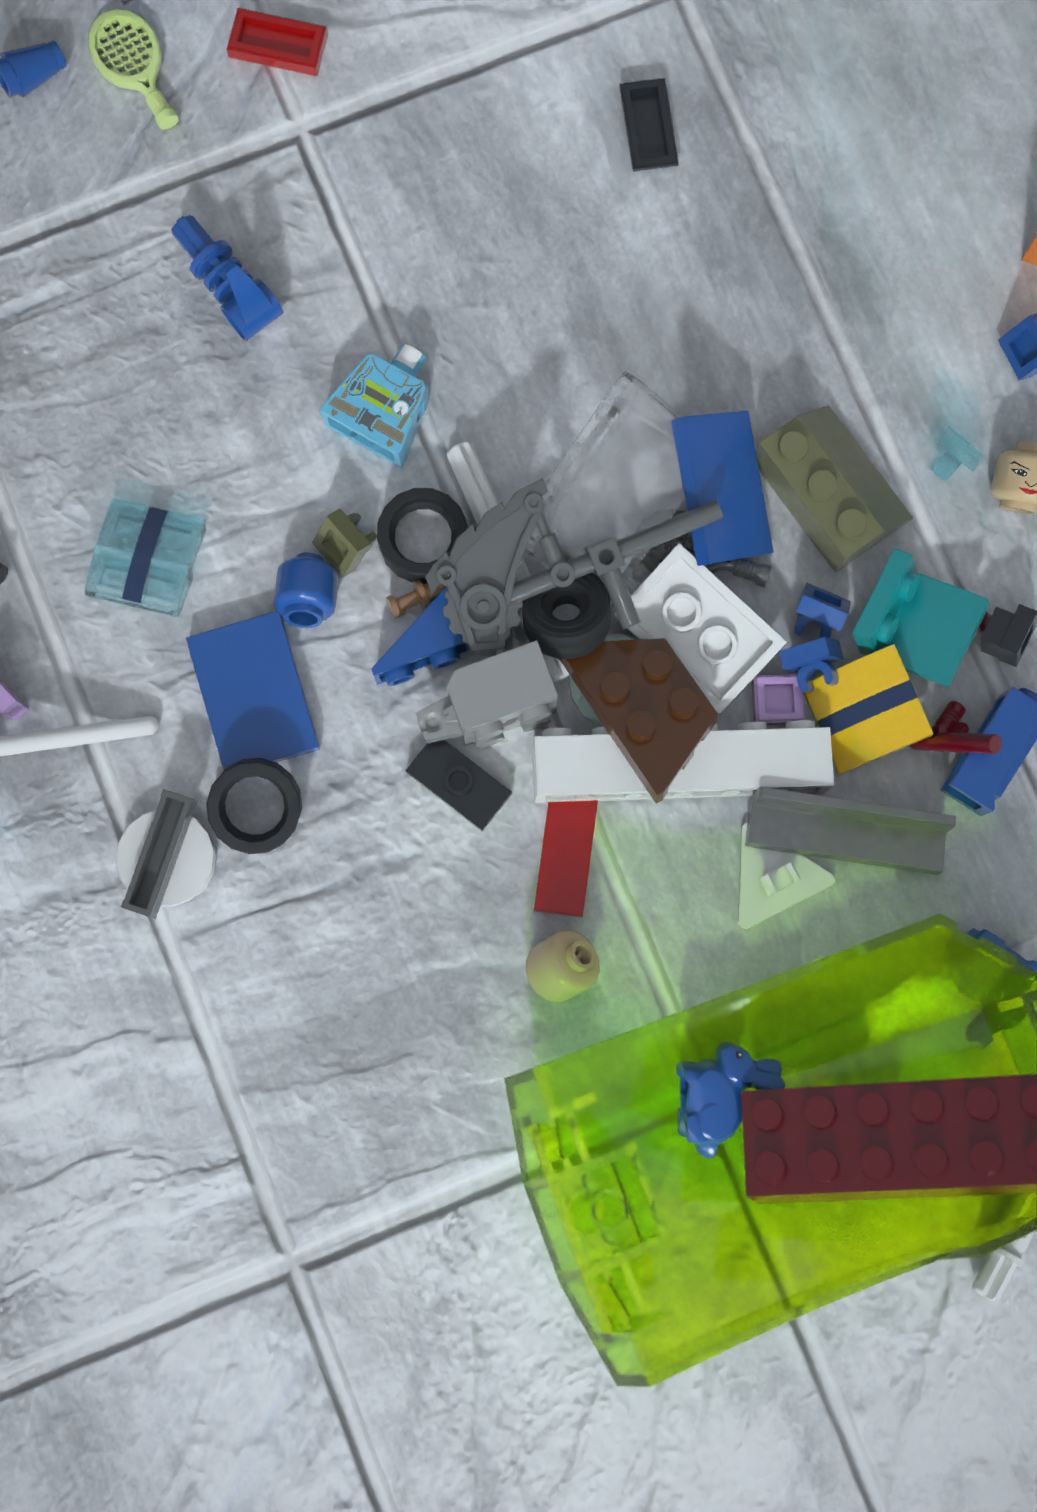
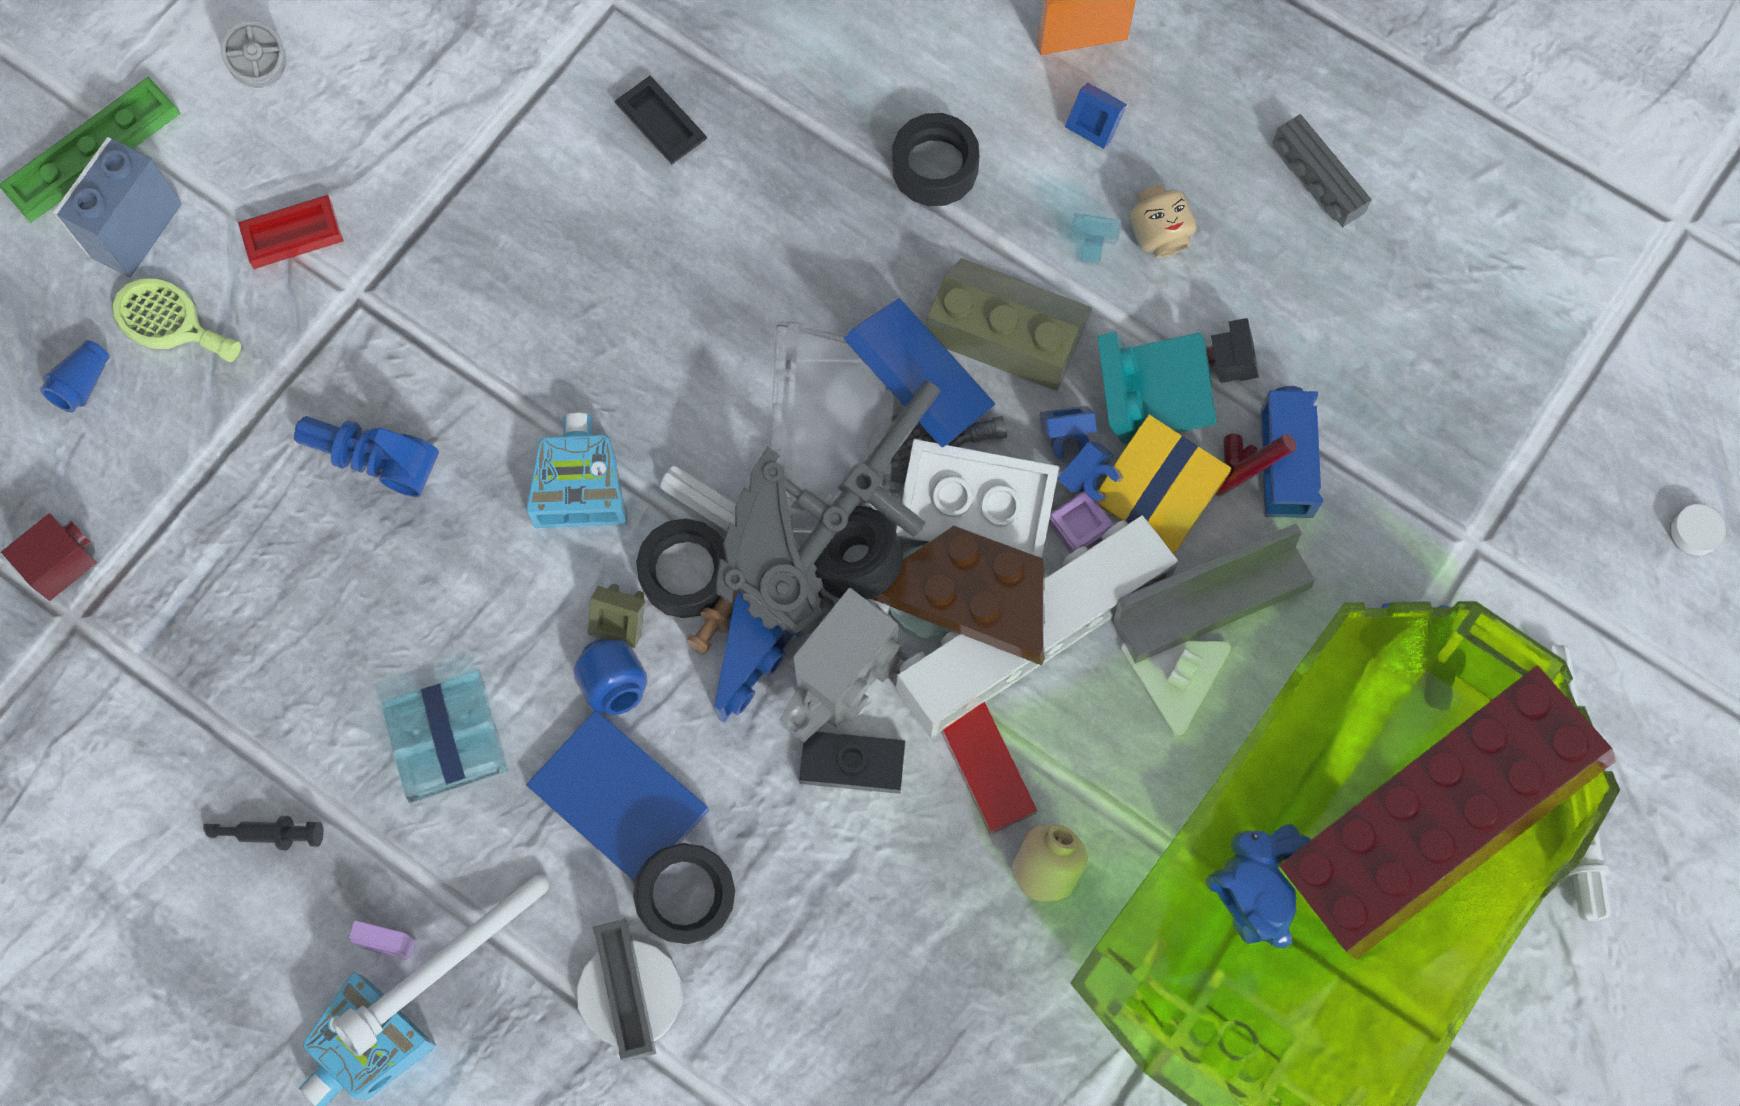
camera: 30 degrees left, 10 degrees down
none -> black tyre [892,113,980,206]

